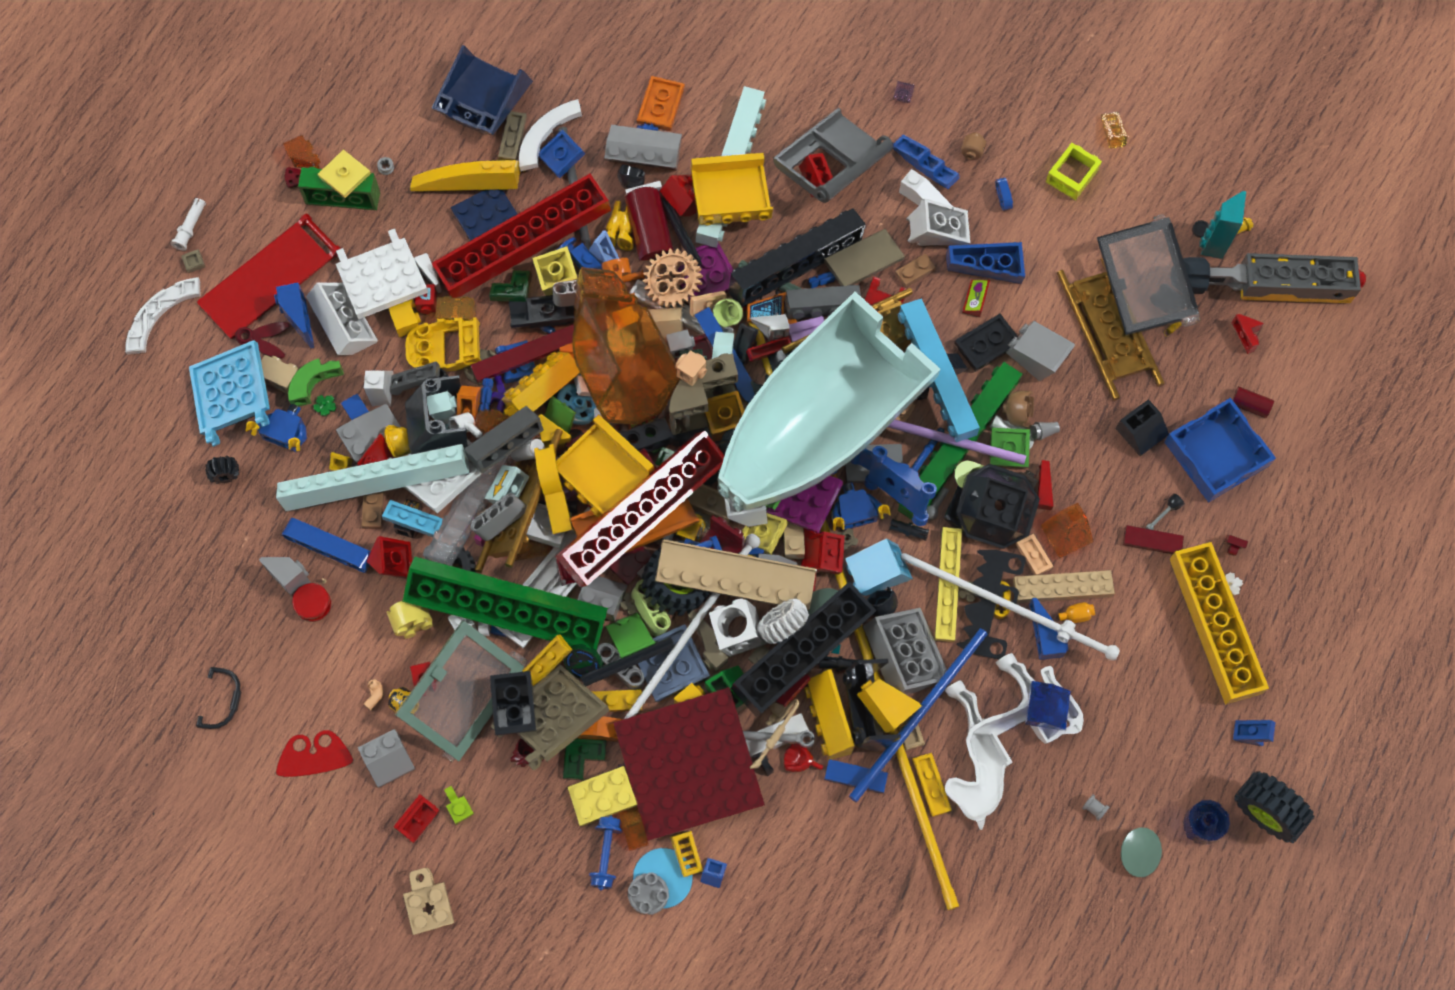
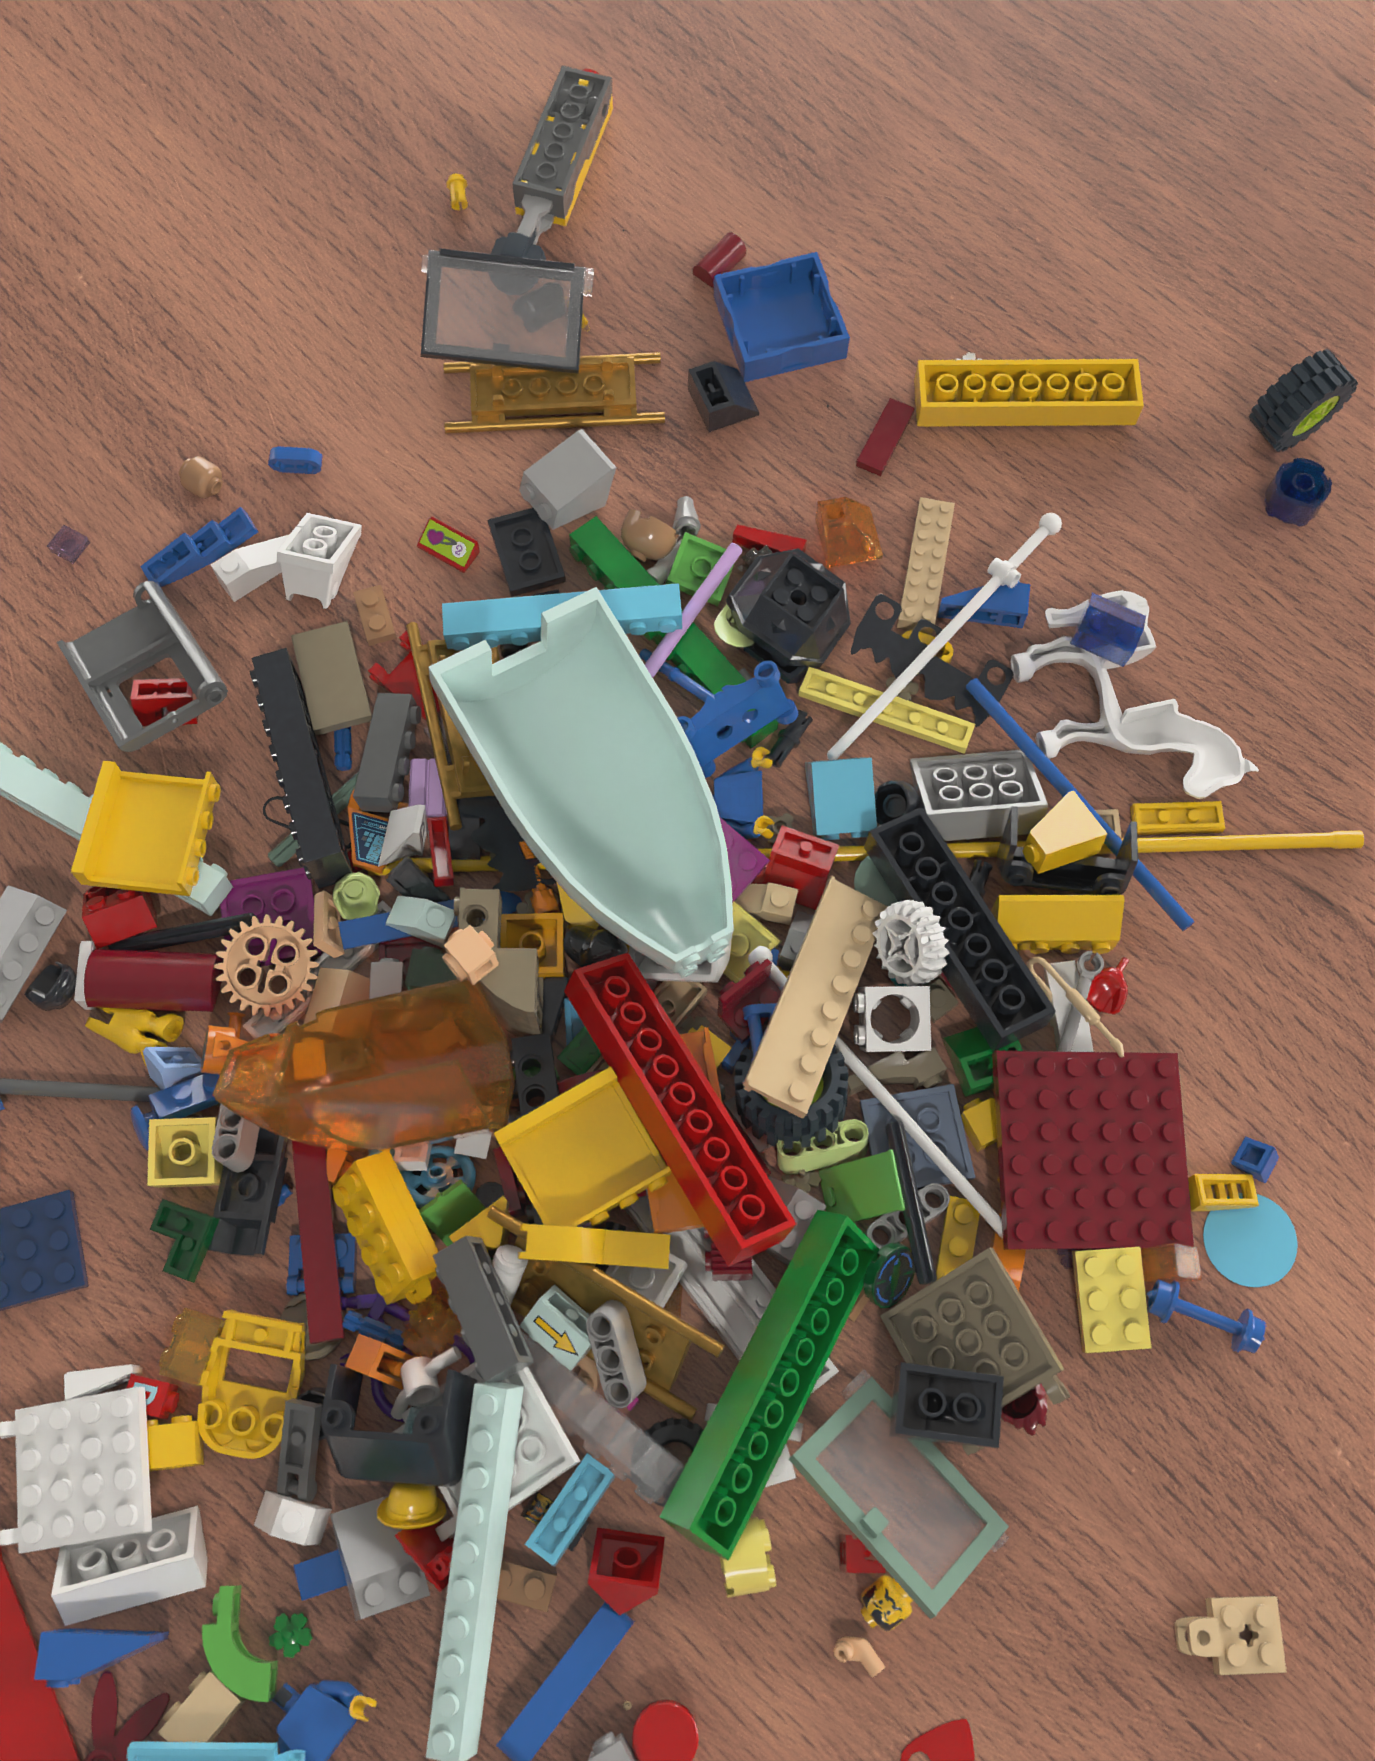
camera: 75 degrees left, 0 degrees up
yellow slope [329,452,353,471] -> none
light grey slope [358,729,415,788] -> none
red hinge [393,794,440,843] -> none
light aqua slope [427,391,457,421] -> none
red brick [431,173,611,301] -> none
lime plate [444,786,474,825] -> none
yellow tile [522,635,572,686] -> none
dark green tile [563,739,607,780] -> none
light grey dish [628,872,669,915] -> none
black tile [757,752,774,776] -> none
blue tile [824,759,888,794] -> none
blue wedge [946,242,1025,284] -> none
light nougat plate [1016,534,1053,575] -> none
neon yellow window [1046,143,1102,201] -> none
light orange plant [1058,602,1095,623] -> none
light grey bush [1082,794,1109,821] -> none
clear yellow slope [1101,112,1128,149] -> none
sand green shield [1121,827,1162,877] -> none
hinge [1146,493,1185,530] -> none
black piece [1192,220,1209,238] -> none
teal slope [1199,191,1246,259] -> none
dark red tile [1224,535,1248,556] -> none
red slope [1231,314,1264,354] -> none
blue slope [1233,720,1276,746] -> none

